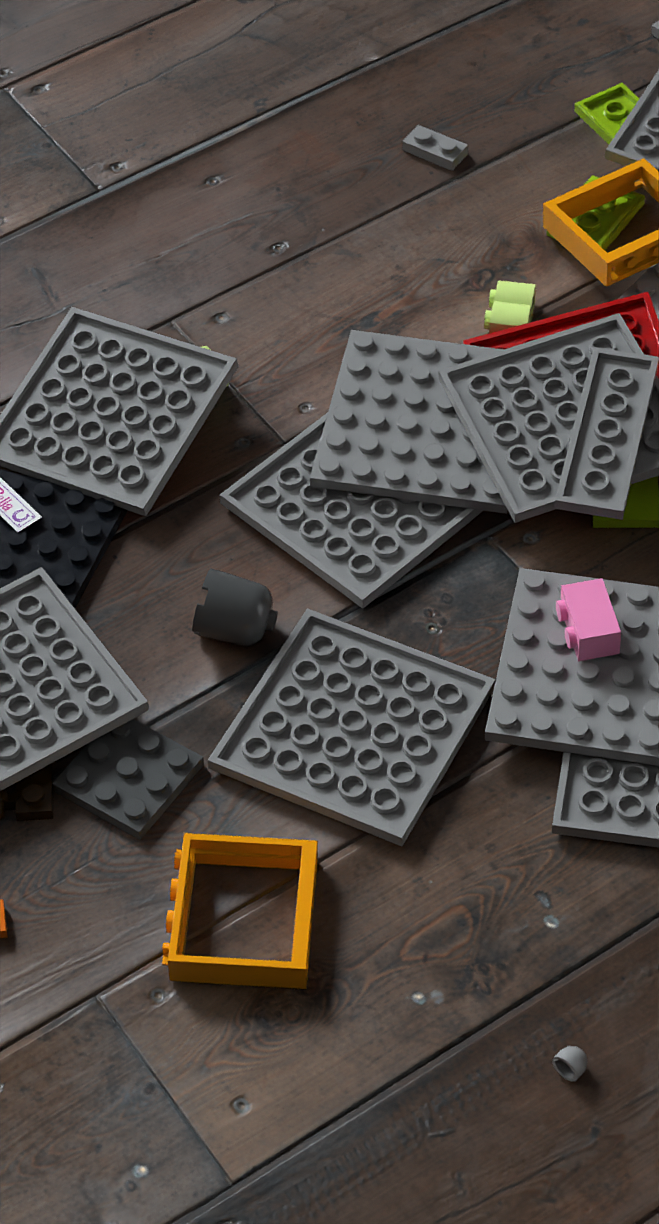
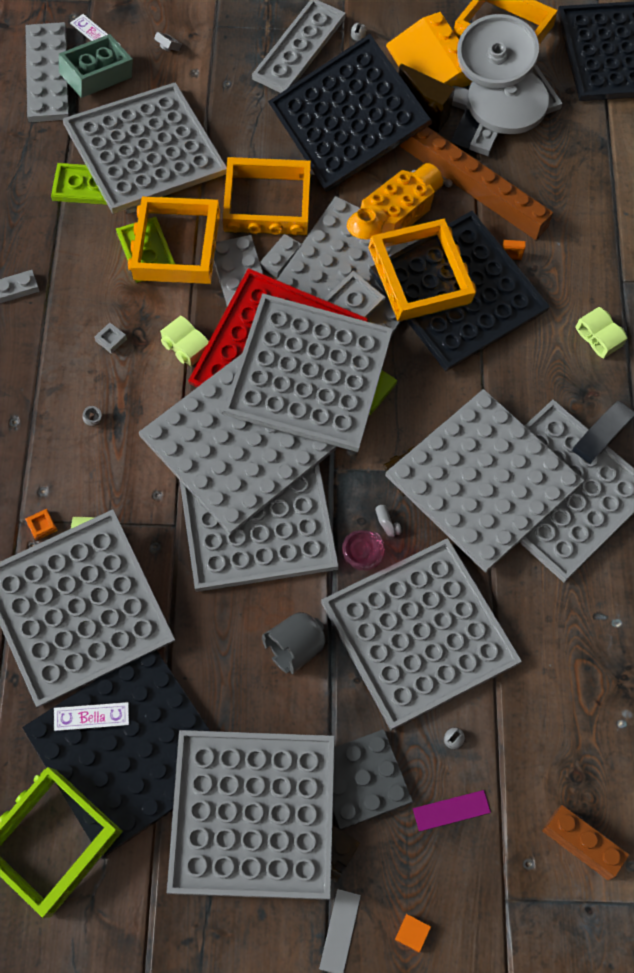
camera: 60 degrees left, 15 degrees up
light orange window [162,833,318,989] -> none
light grey plate [555,347,659,520] -> none
bright pink brick [556,578,621,662] -> none
none -> orange tile [25,509,58,541]
none -> light grey hinge [82,406,102,426]
none -> light grey plate [94,323,127,354]
none -> clear pink hair [342,530,385,571]
none -> light grey arm [375,505,402,537]
none -> magenta sticker [412,790,491,831]
none -> light grey hinge [444,728,465,749]
none -> dark orange brick [542,805,629,880]

